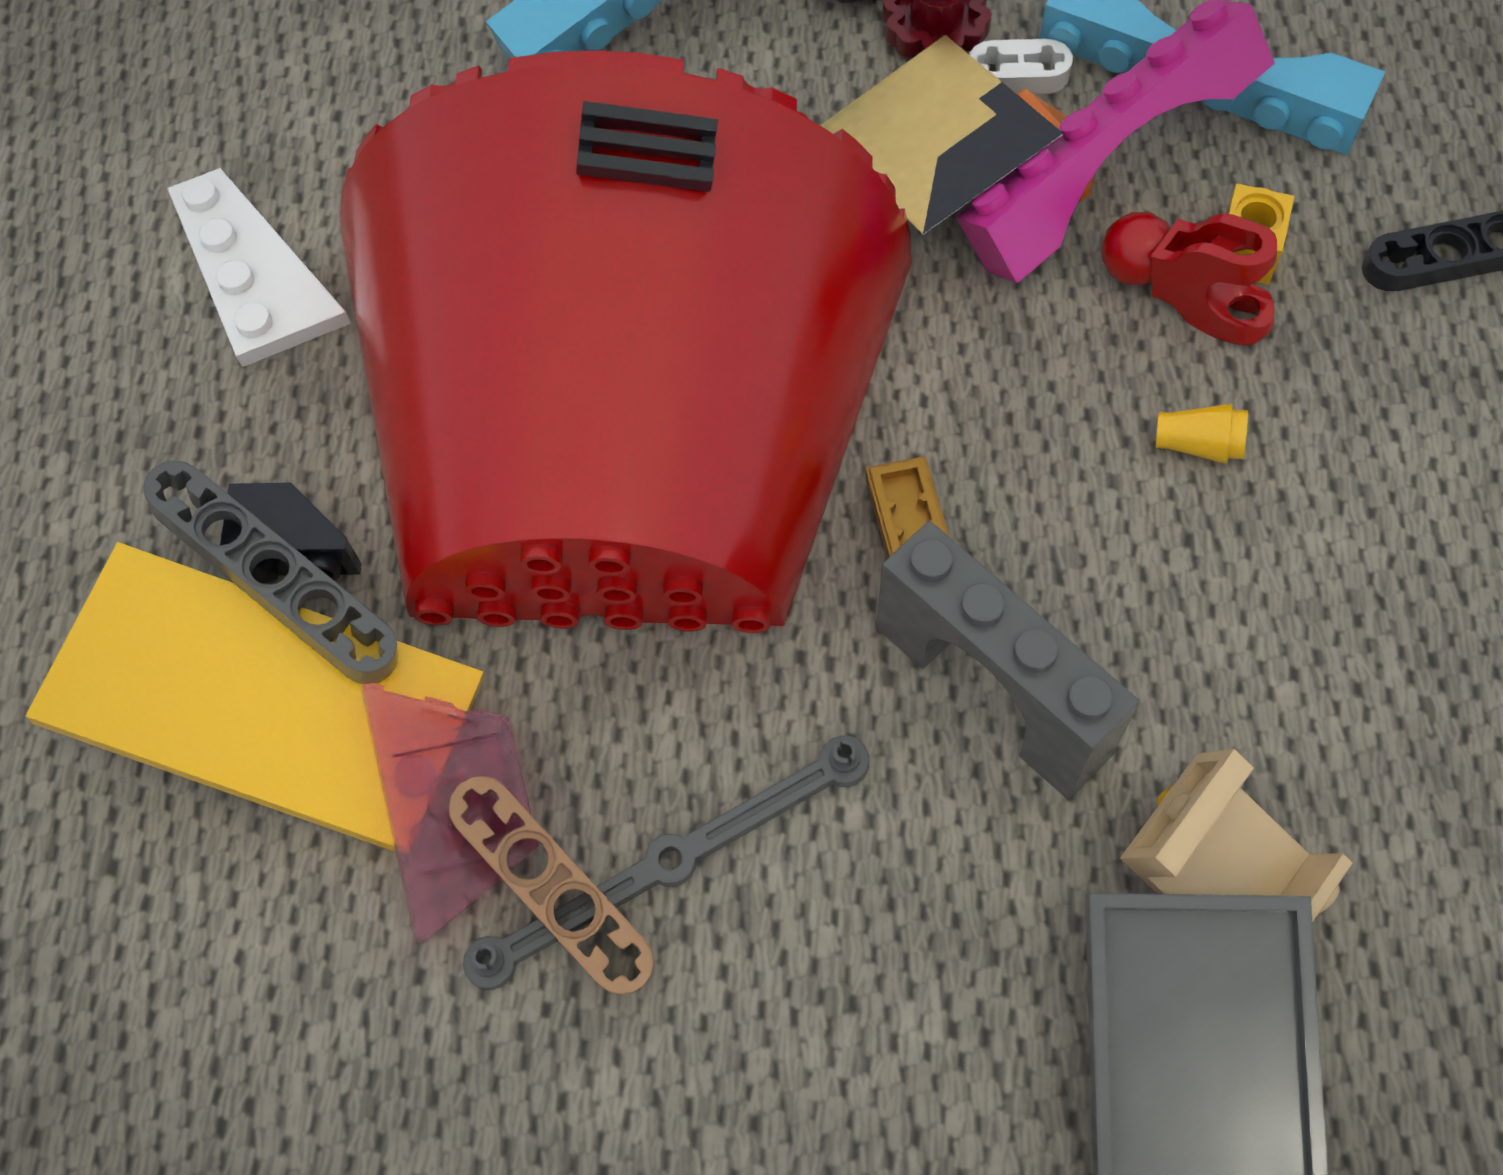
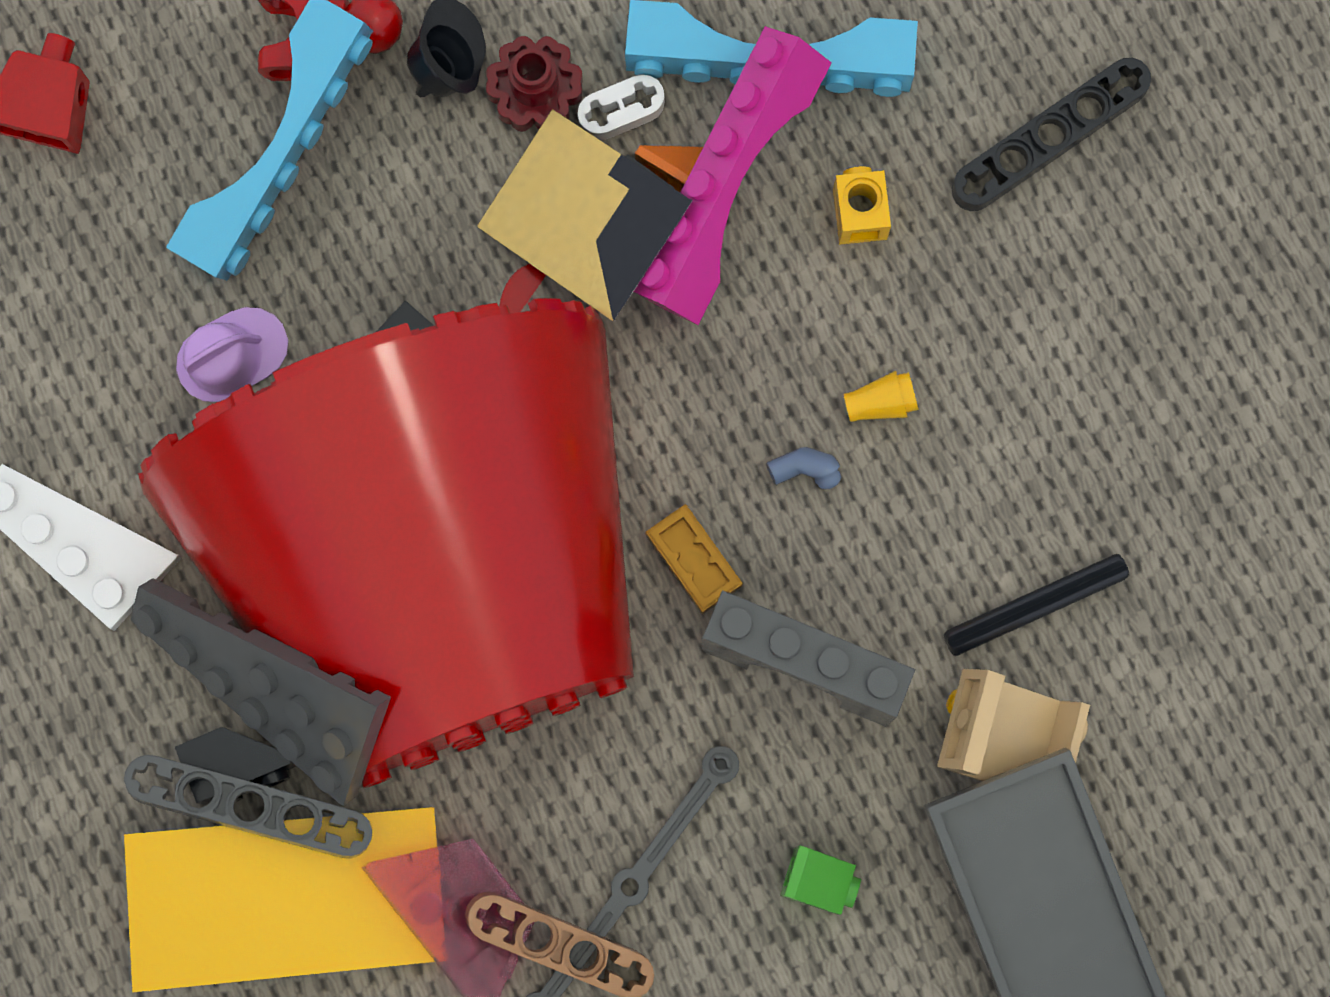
camera: 25 degrees left, 15 degrees up
black tile [576,101,718,192] -> none
red piece [1101,212,1277,346] -> none
none -> dark grey wing [131,578,391,806]
none -> sand blue arm [766,447,841,489]
none -> bright green slope [780,845,861,915]
none -> black axle [944,554,1130,656]

